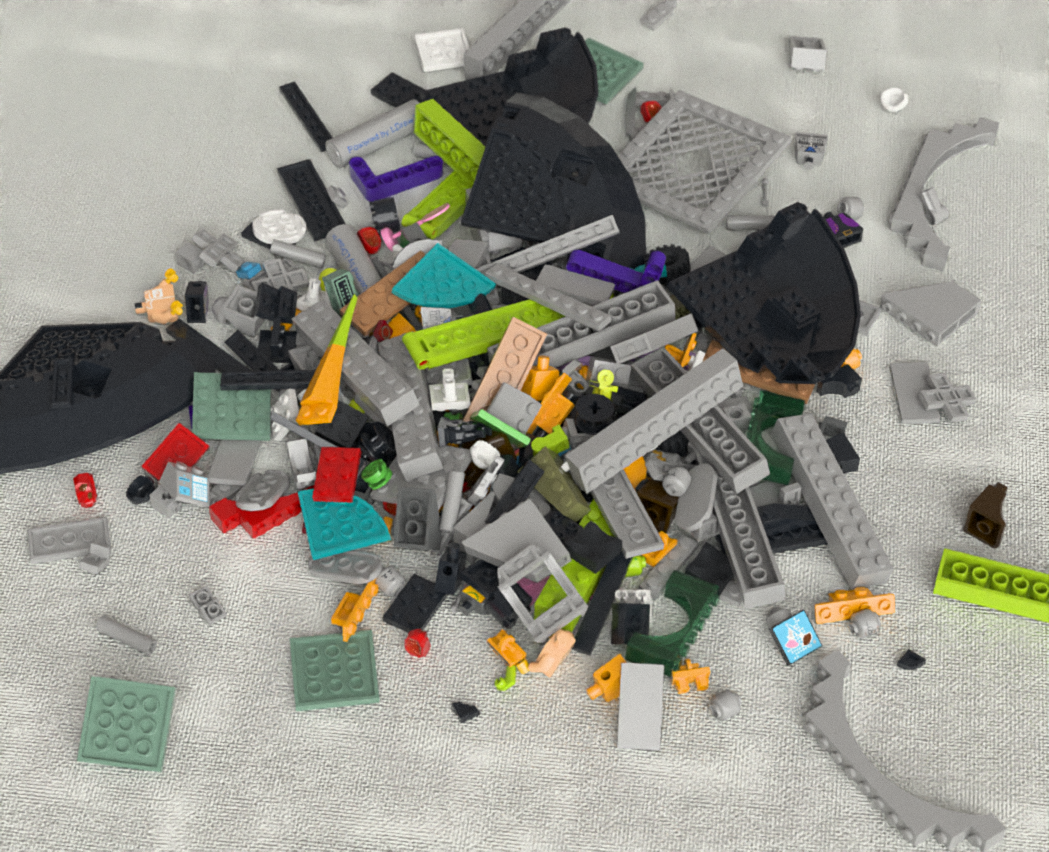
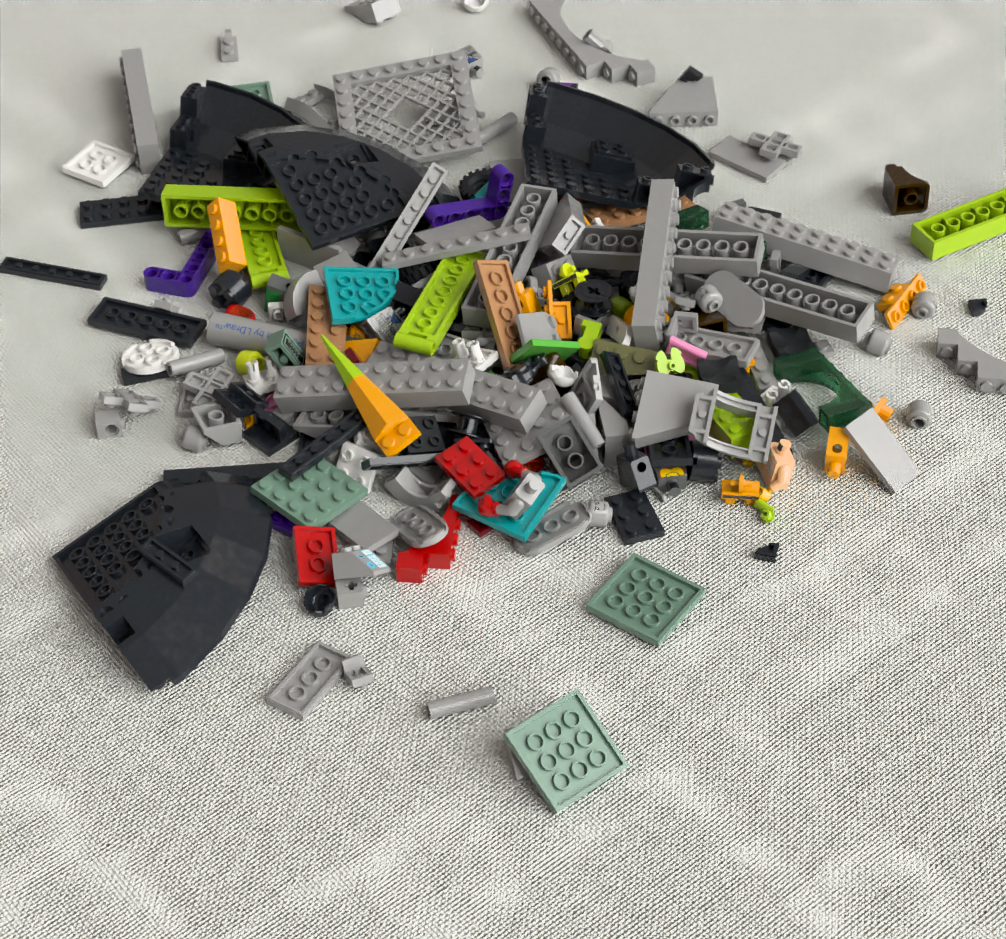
camera: 45 degrees left, 5 degrees down
red rock [73,473,97,508] -> none
light nougat torso [134,268,183,324] -> none
black torso [185,281,209,323] -> none
light grey slope [189,586,227,625] -> none
black tile [224,330,280,371] -> none
dark azure plate [236,262,262,279] -> none
light grey piece [325,99,420,168] -> none
light orange bracket [331,579,379,642] -> none
bright green wheel [361,459,393,490] -> none
bright pink piece [381,203,450,252] -> none
red rock [404,629,431,658] -> none
red rock [640,101,662,124] -> none
tile [769,609,822,665] -> none
none -> light orange slope [207,197,247,274]
none -> light grey torso [477,460,545,521]
none -> piece [654,347,685,374]
none -> light grey bracket [663,311,699,346]
none -> bright pink tile [665,336,708,369]
none -> black tile [679,65,703,82]

